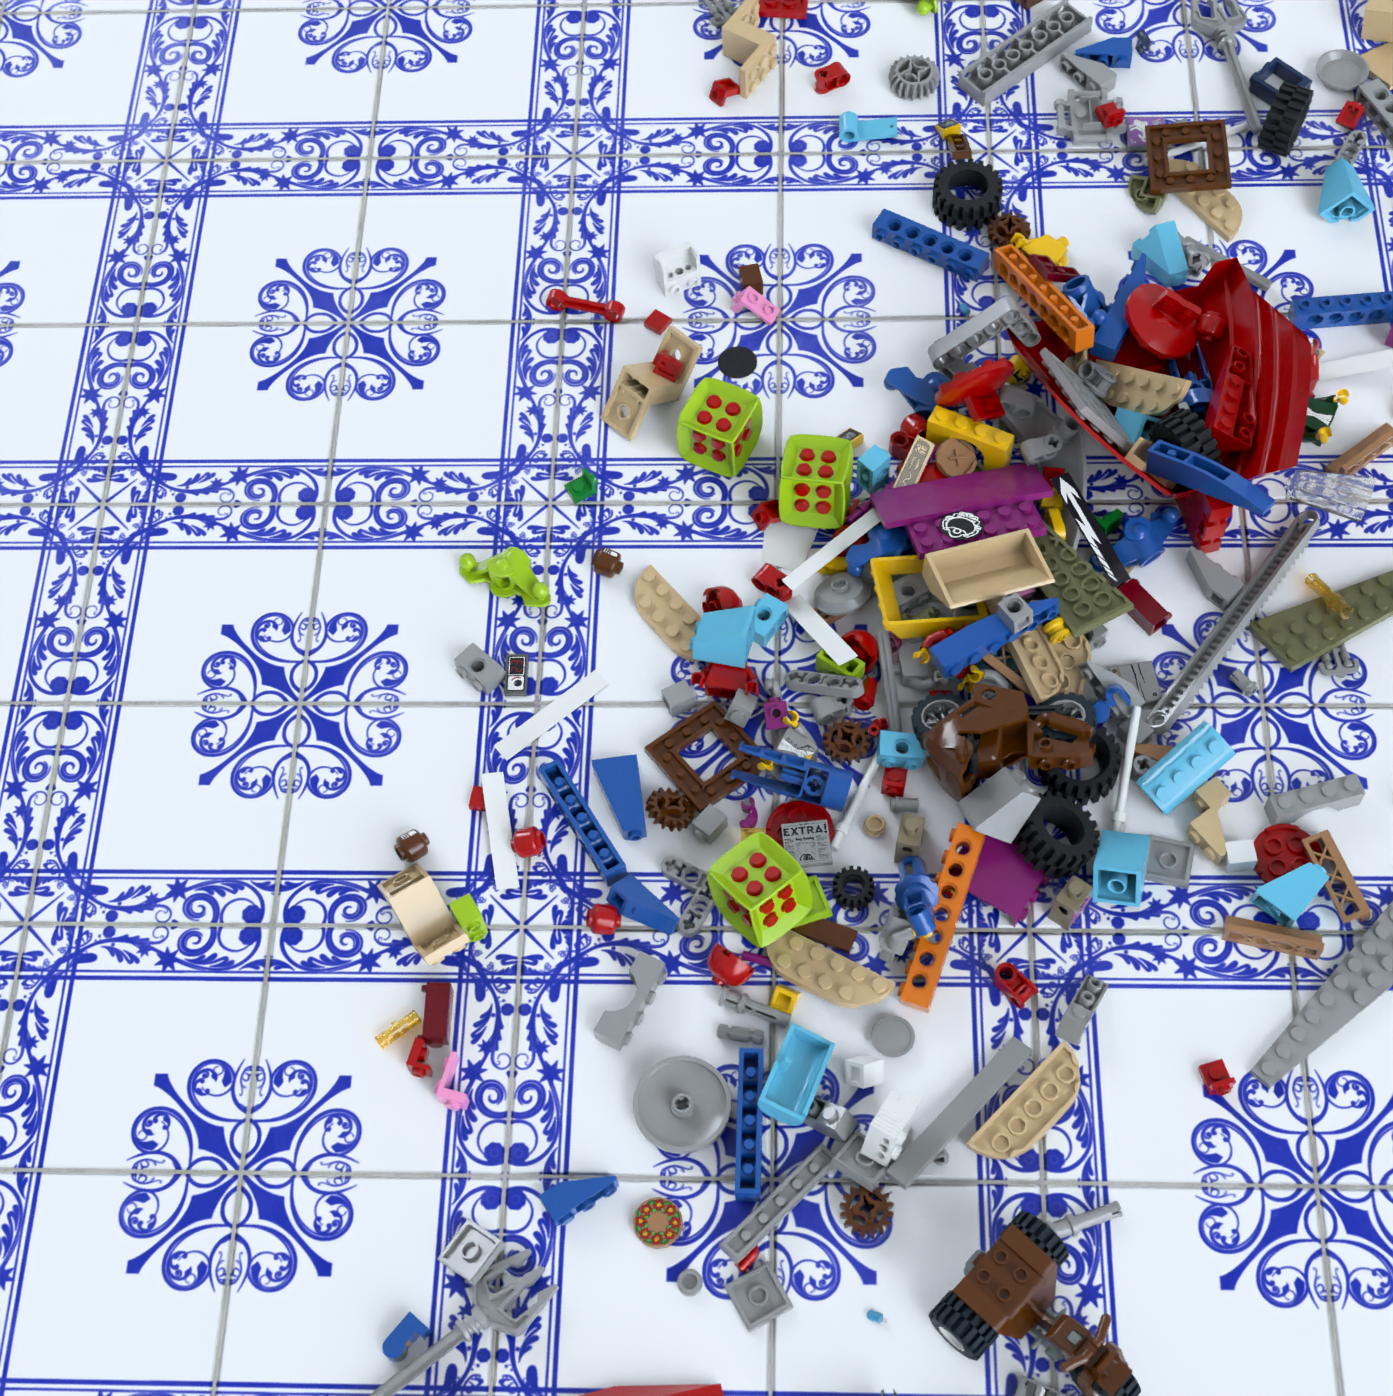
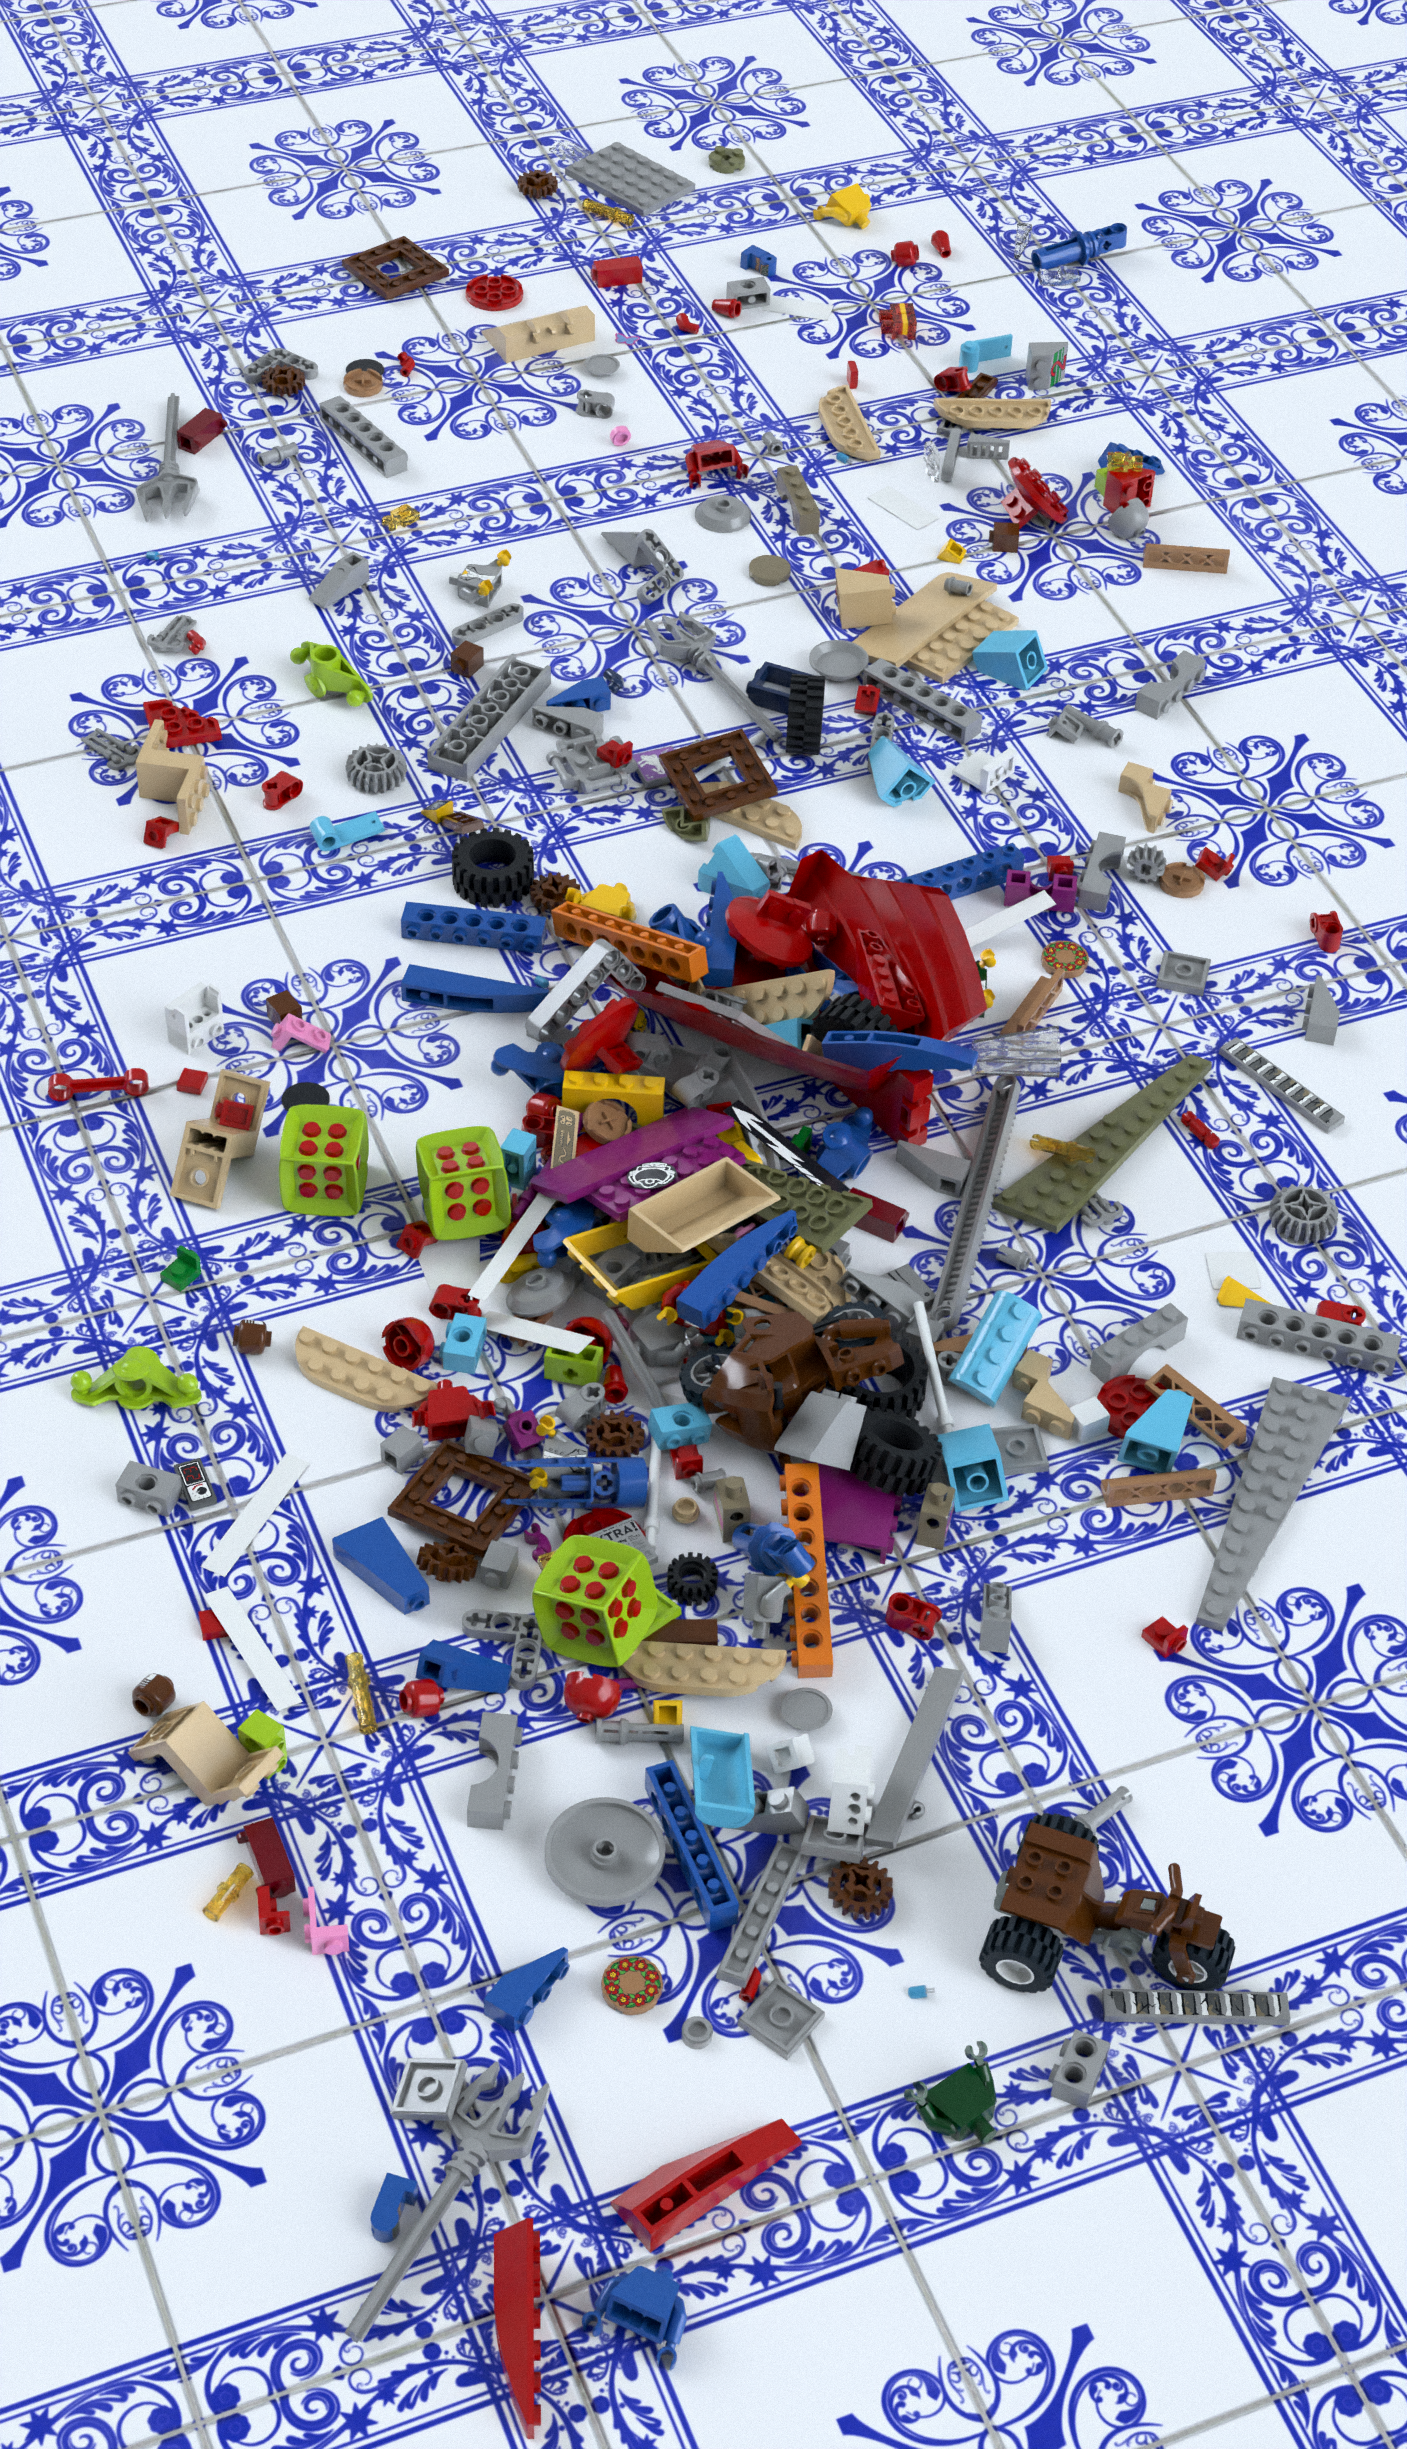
camera: 30 degrees left, 15 degrees down
red head [510,826,546,858] -> none
blue brick [538,759,628,887] -> none
medium azure slope [689,606,756,668] -> none
light grey axle [717,1024,764,1044] -> none
light grey beam [784,670,865,699] -> none
red arm [868,718,888,738] -> none
tan plate [965,1040,1081,1159] -> none
light grey brick [998,592,1033,634] -> none
dark red tile [1028,254,1080,283] -> none
blue leg [1092,683,1131,723] -> none
none -> clear yellow pin [345,1652,378,1735]
none -> blue slope [401,964,549,1013]

